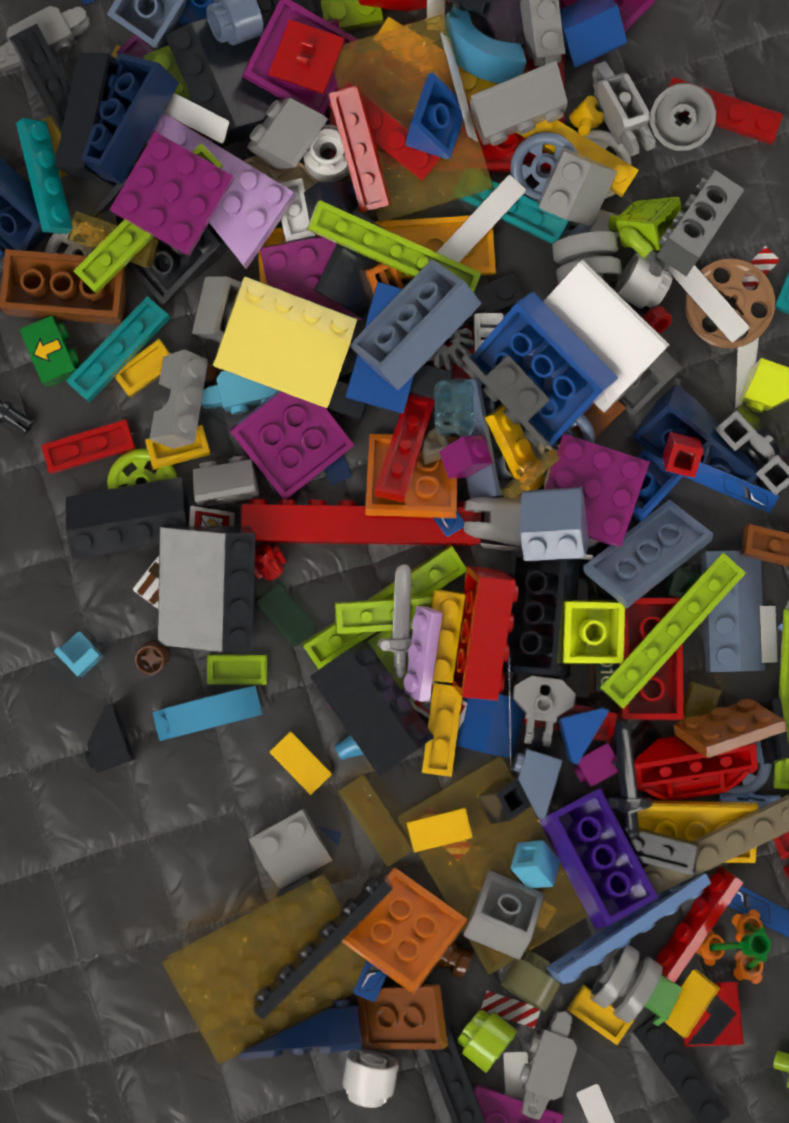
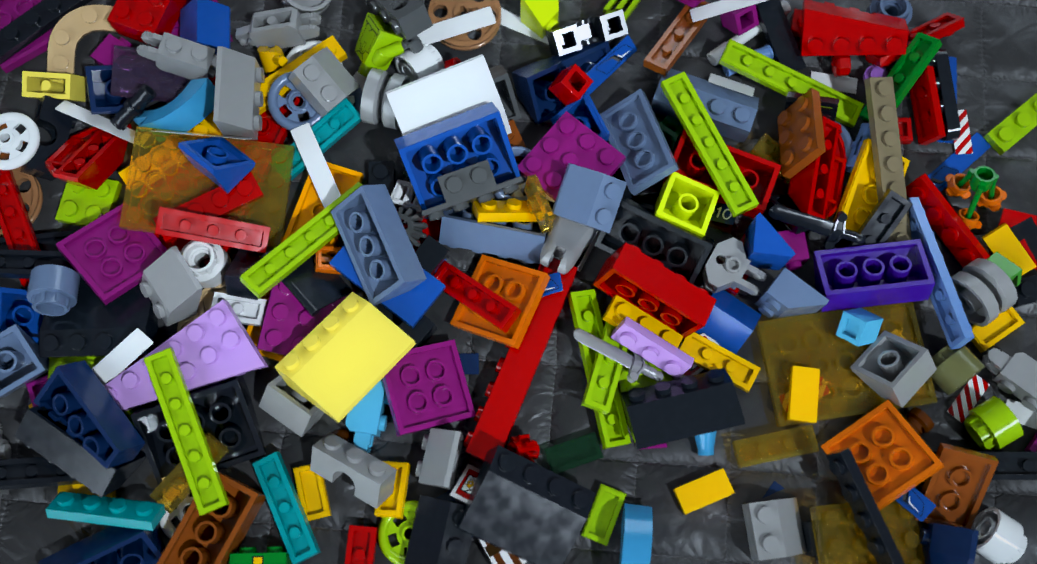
camera: 75 degrees left, 10 degrees down
magenta plate [110,132,235,256] -> none
red piece [268,19,345,94] -> none
dark tan tile [422,426,450,465] -> none
clear light blue piece [434,378,475,437] -> none
magenta brick [439,435,493,479] -> none
black brick [476,779,532,824] -> none
sticker [509,658,512,767] -> none

